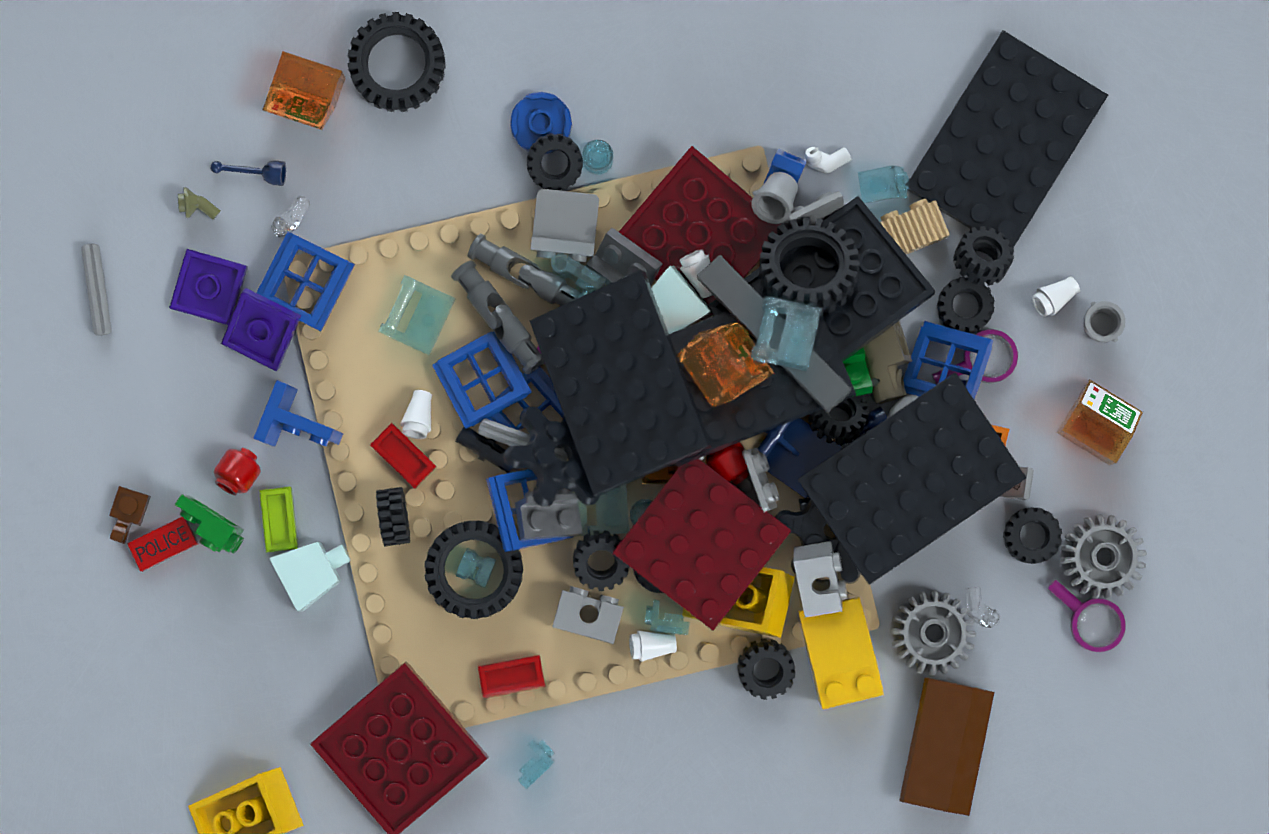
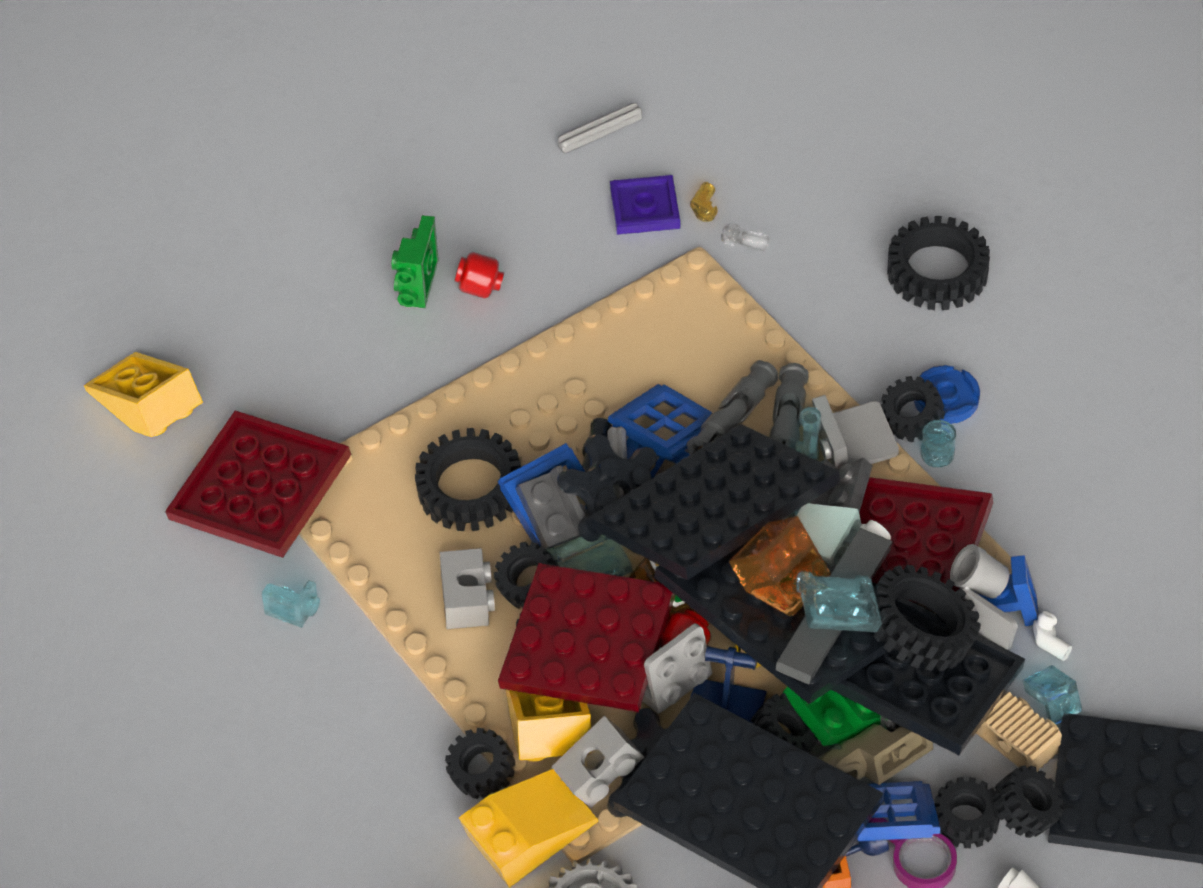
camera: 70 degrees right, 35 degrees down
reddish brown plate [109,486,151,544] -> none
red tile [127,517,199,572] -> none
olive plate [178,187,221,220] -> none
dark blue hinge [210,160,286,186] -> none
dark purple tile [221,288,302,371] -> none
blue bracket [253,380,344,447] -> none
blue piece [256,231,355,331] -> none
lime tile [259,487,298,553] -> none
clear orange slope [262,51,346,130] -> none
light aqua torso [270,542,351,612] -> none
red tile [370,423,437,489] -> none
black tyre [376,487,410,547] -> none
clear light blue plate [378,275,456,356] -> none
white cone [400,390,432,439] -> none
clear light blue wheel [456,548,496,588] -> none
red tile [478,655,546,699] -> none
white cone [629,631,677,662] -> none
clear light blue bracket [645,599,690,635] -> none
none -> clear yellow arm [690,182,718,222]

